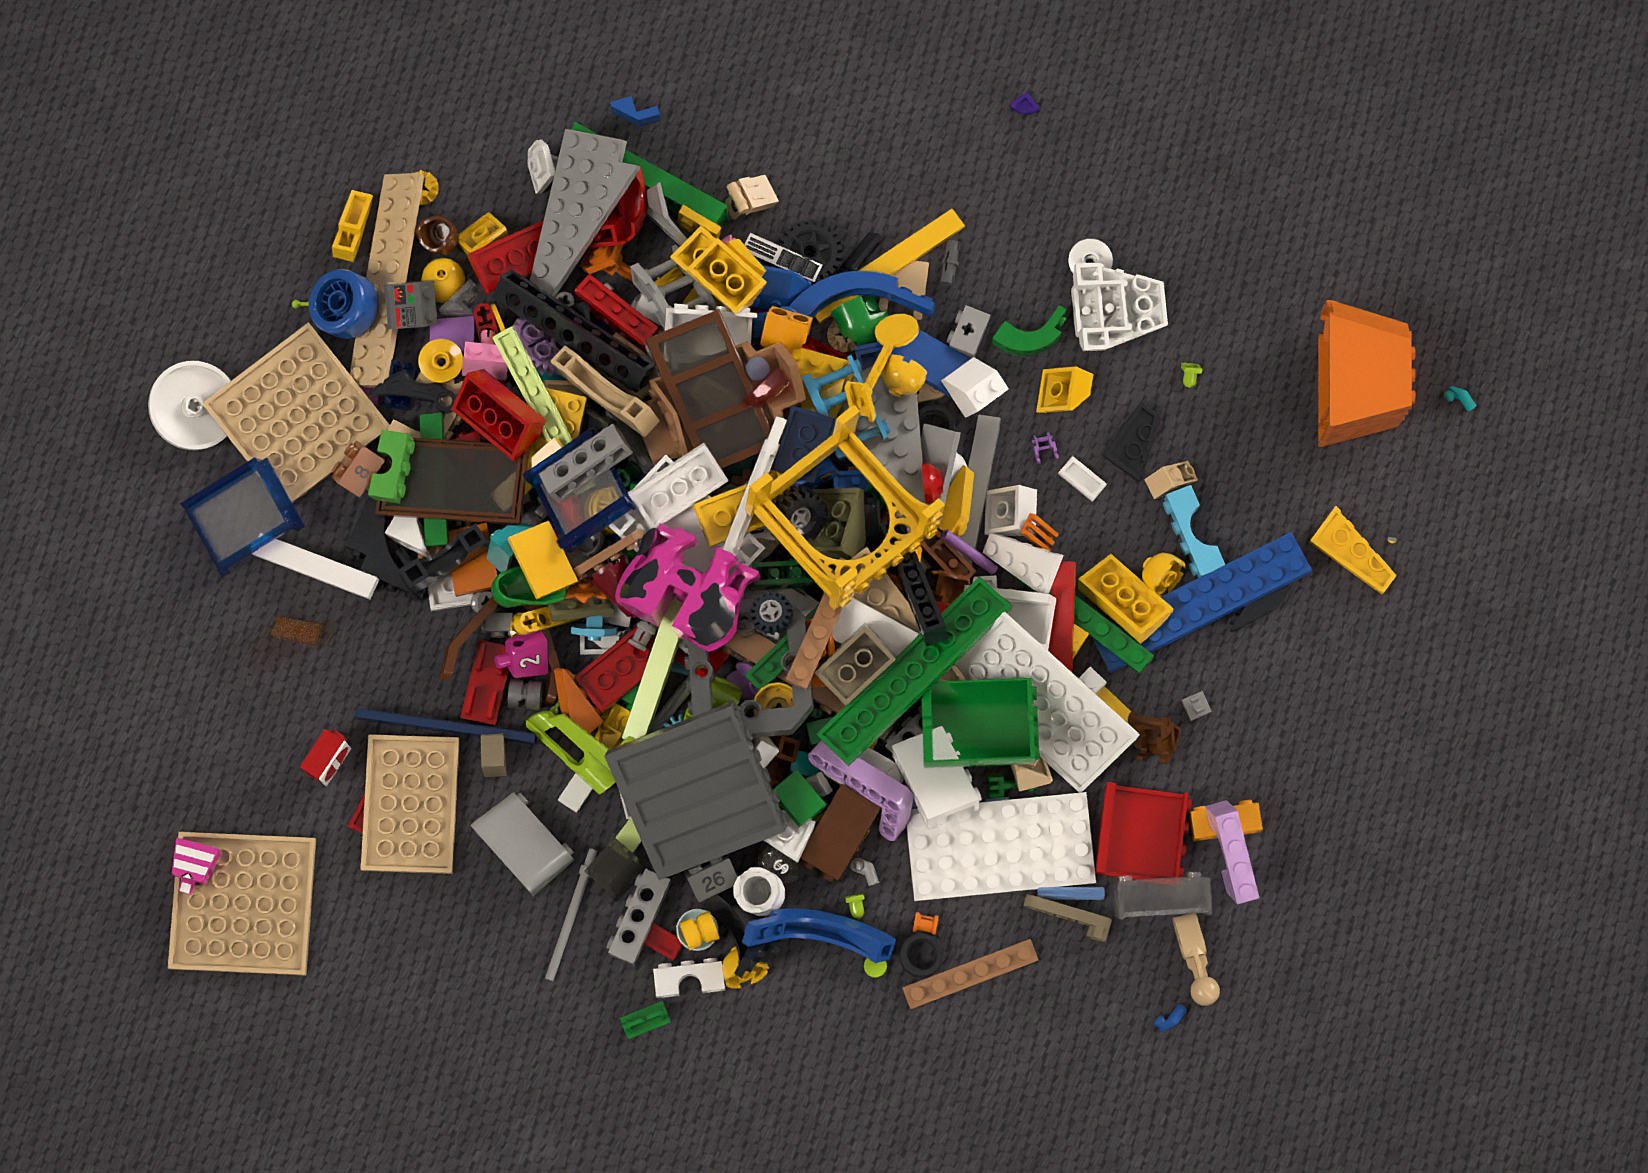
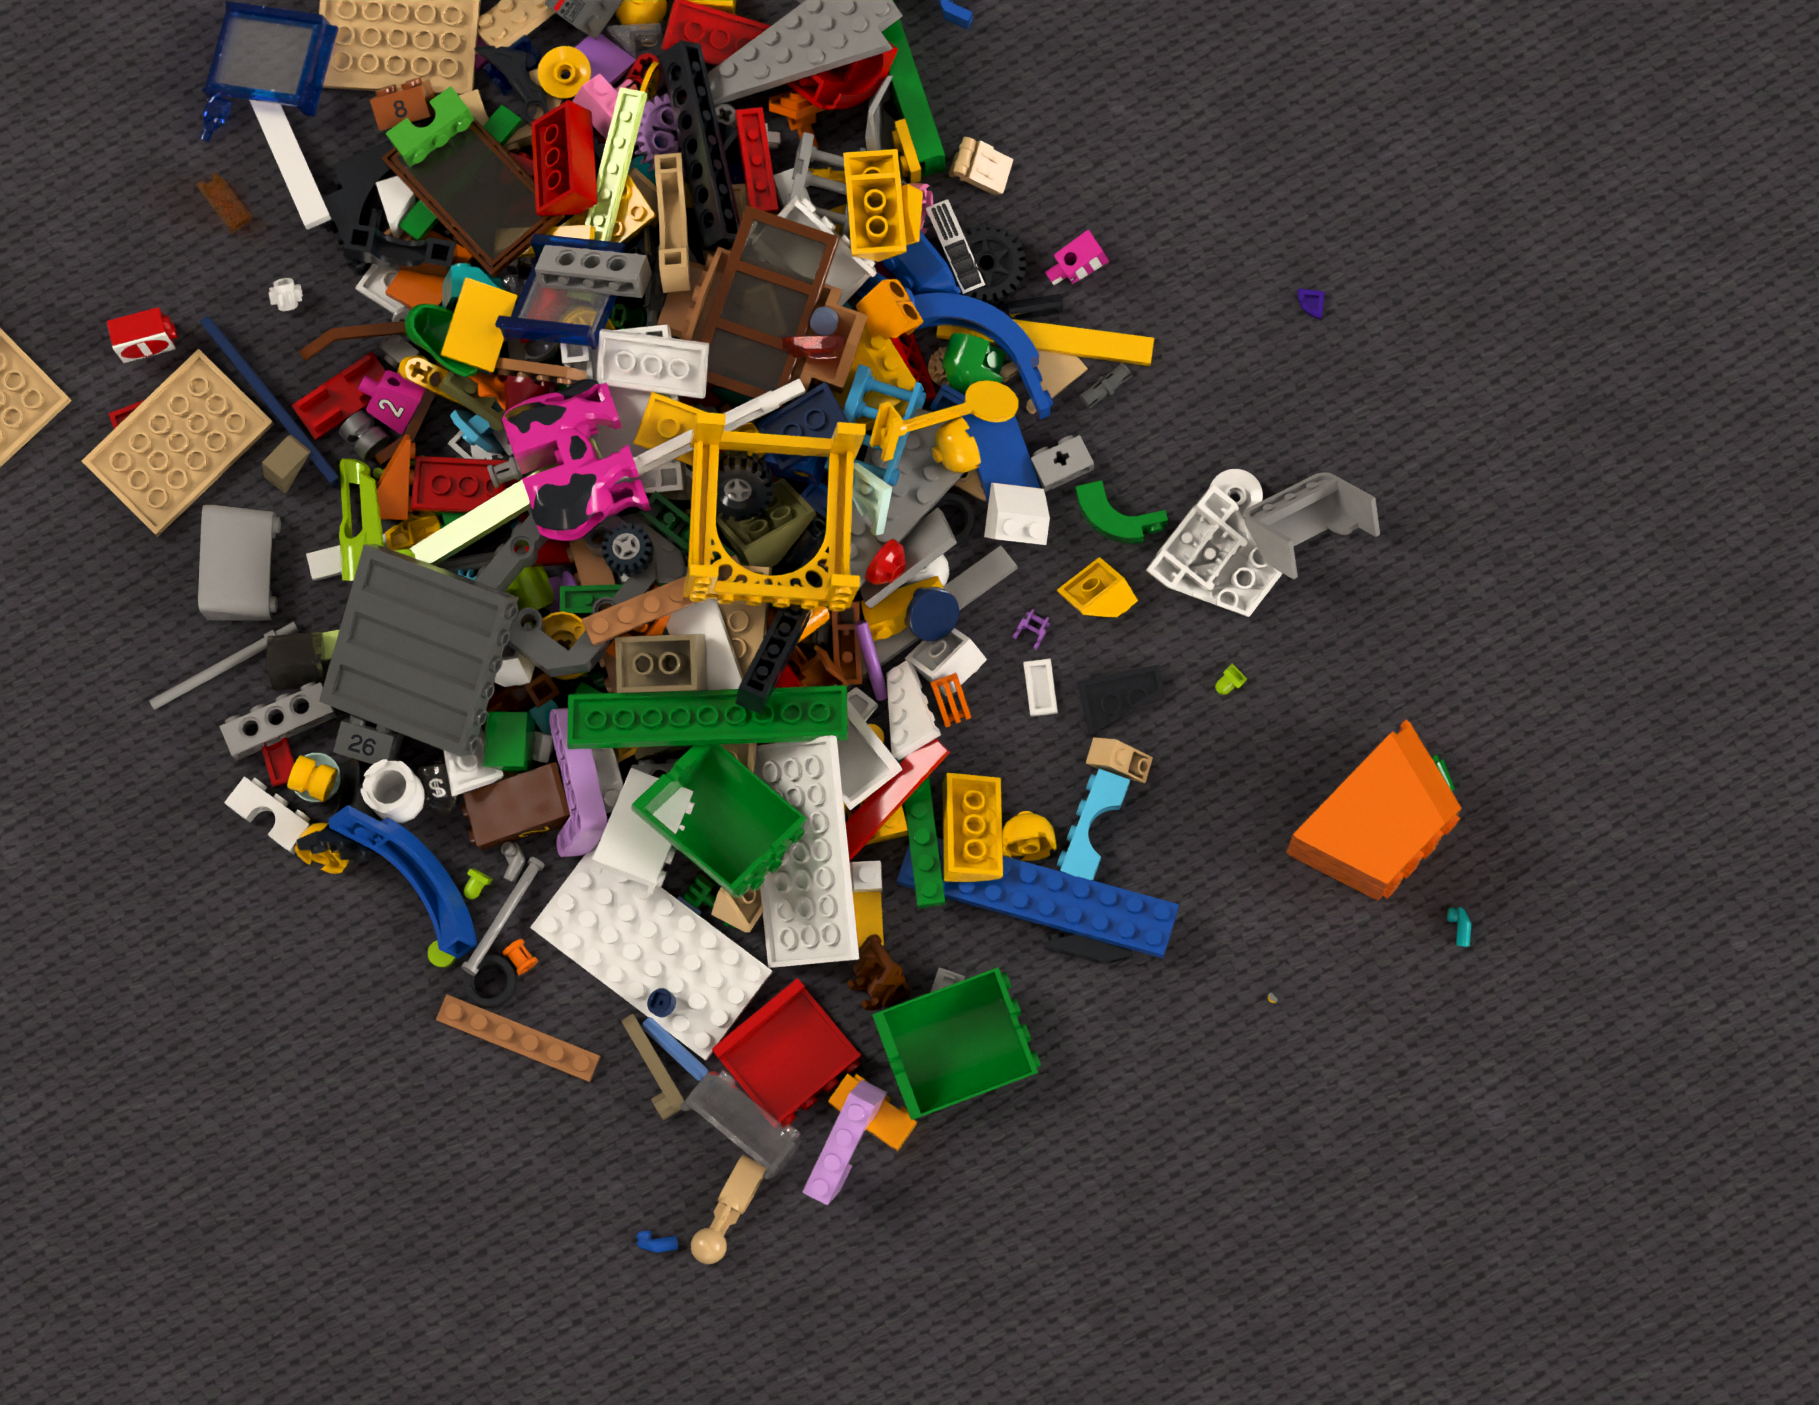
camera: 50 degrees right, 0 degrees up
green hinge [620,1001,671,1039] -> none
yellow wing [1309,506,1397,595] -> none
none -> clear blue piece [199,94,231,142]
none -> white gear [269,278,303,311]
none -> light grey bar [461,857,545,976]
none -> dark blue tile [647,988,676,1018]
none -> light aqua wing [852,463,893,536]
none -> green cylinder [872,967,1041,1120]
none -> dark blue tile [904,587,959,641]
none -> dark pink torso [1045,229,1109,285]
none -> light grey windscreen [1244,472,1380,580]

